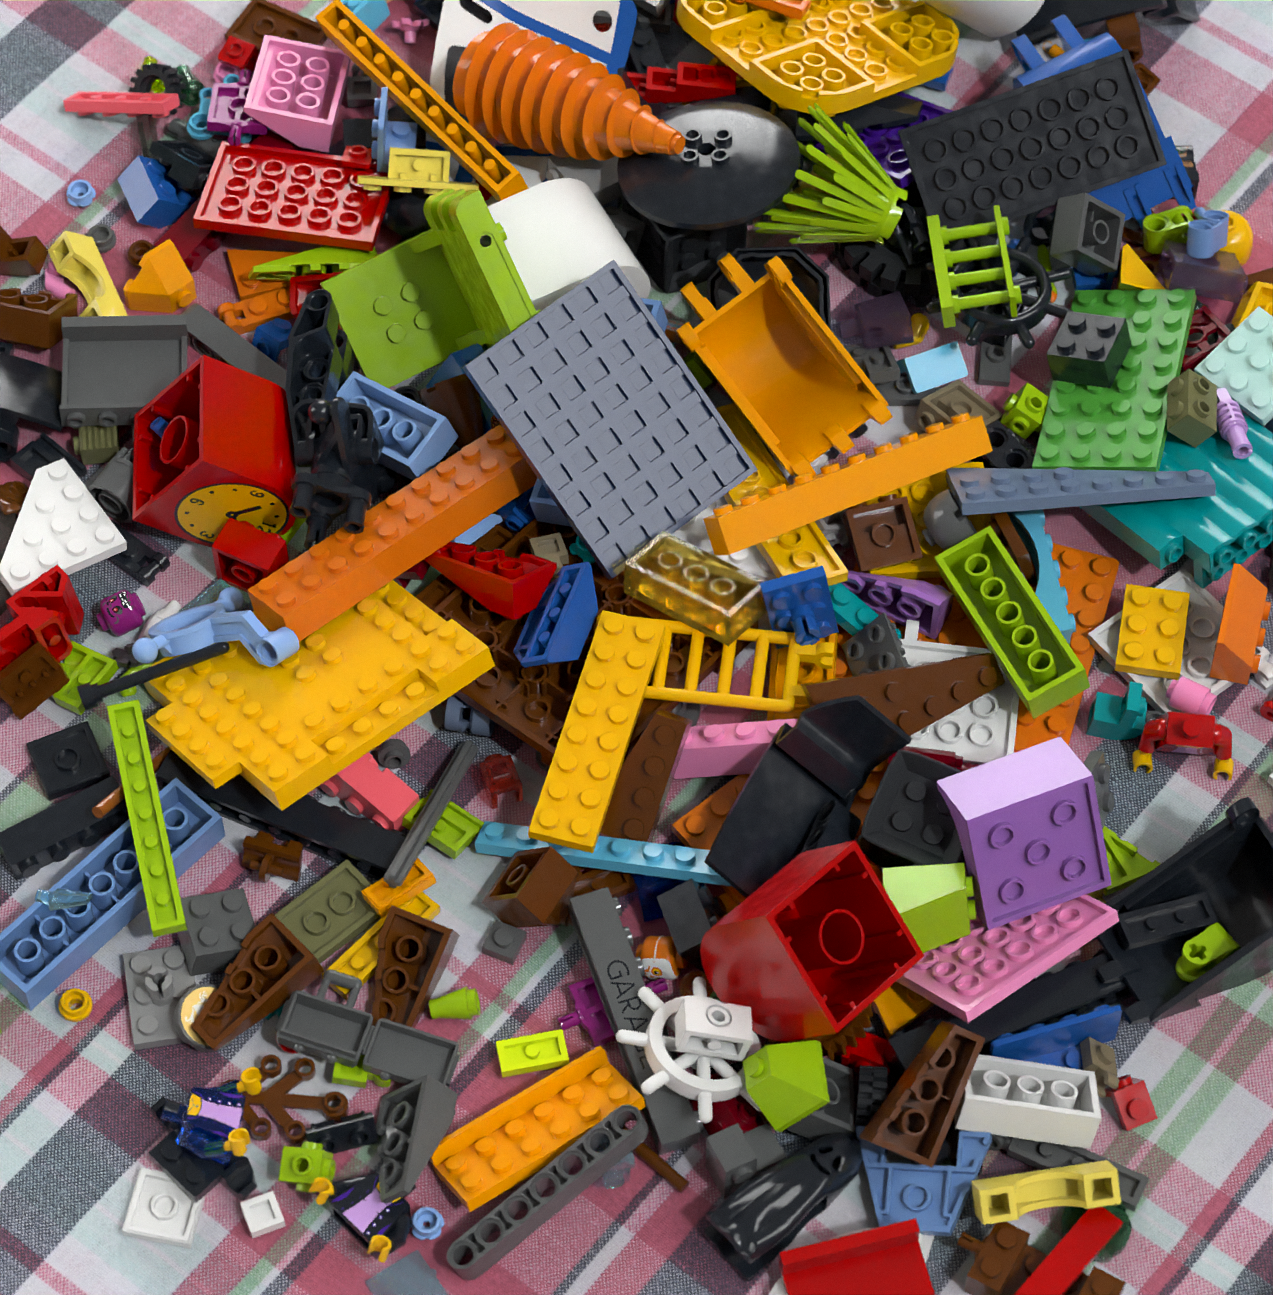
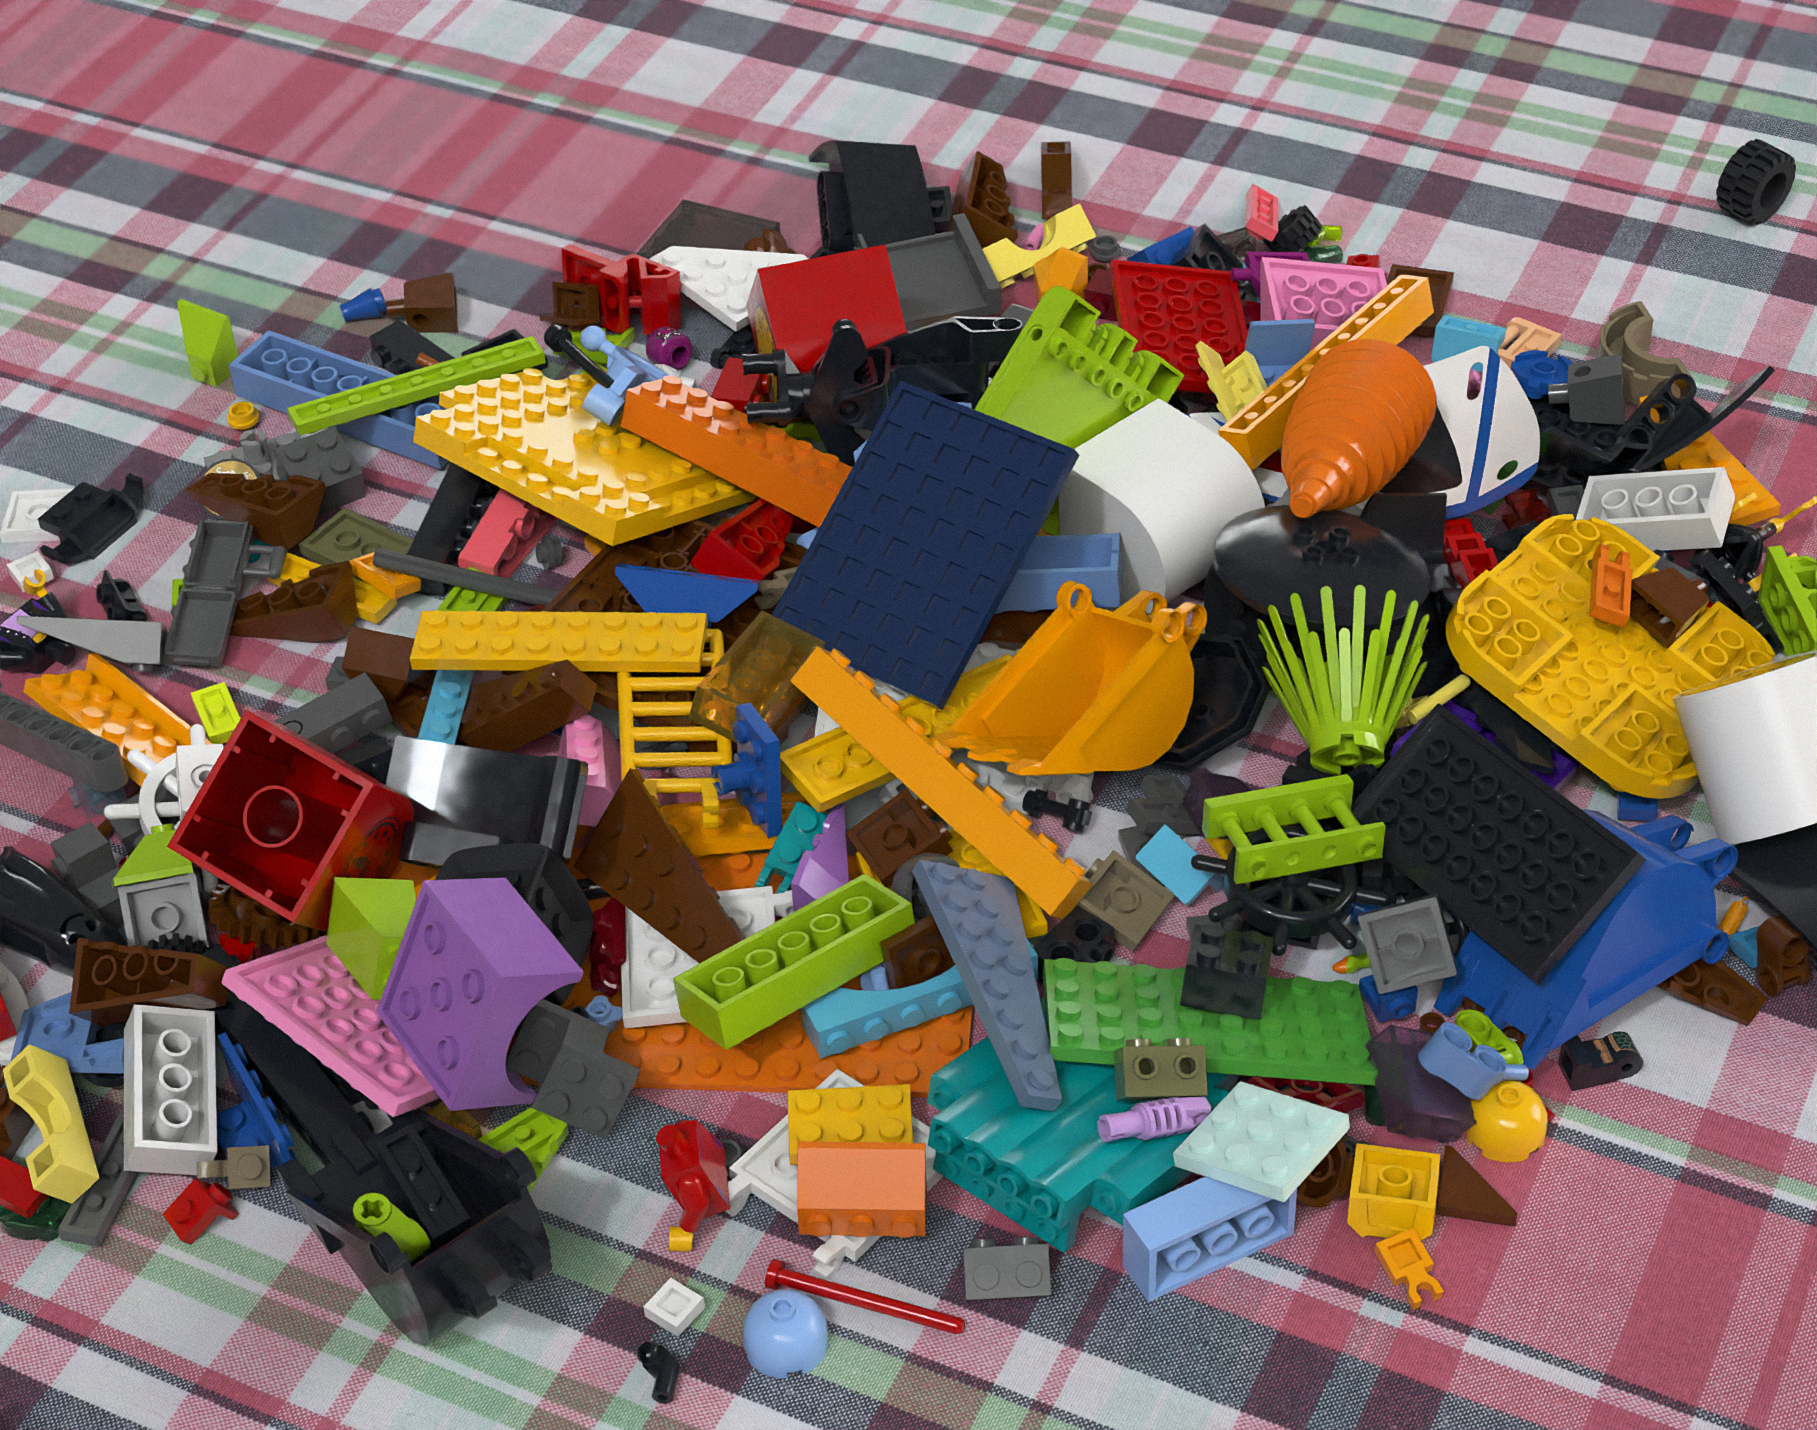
camera: 80 degrees right, 15 degrees down
clear light blue bar [35,888,92,911] -> none
light blue plate [66,179,96,207] -> none
torso [160,1067,262,1166] -> none
reddish brown plant [215,1055,349,1144] -> none
reddish brown hips [242,831,303,883] -> none
lime brick [278,1142,336,1193] -> none
light blue plate [411,1207,444,1240] -> none
lime cone [429,986,481,1020] -> none
dark grey hinge [841,612,911,676] -> none
lime brick [1000,382,1049,439] -> none
teal brick [1086,681,1148,740] -> none
yellow slope [1117,243,1165,290] -> none
bright pink brick [1166,676,1217,715] -> none

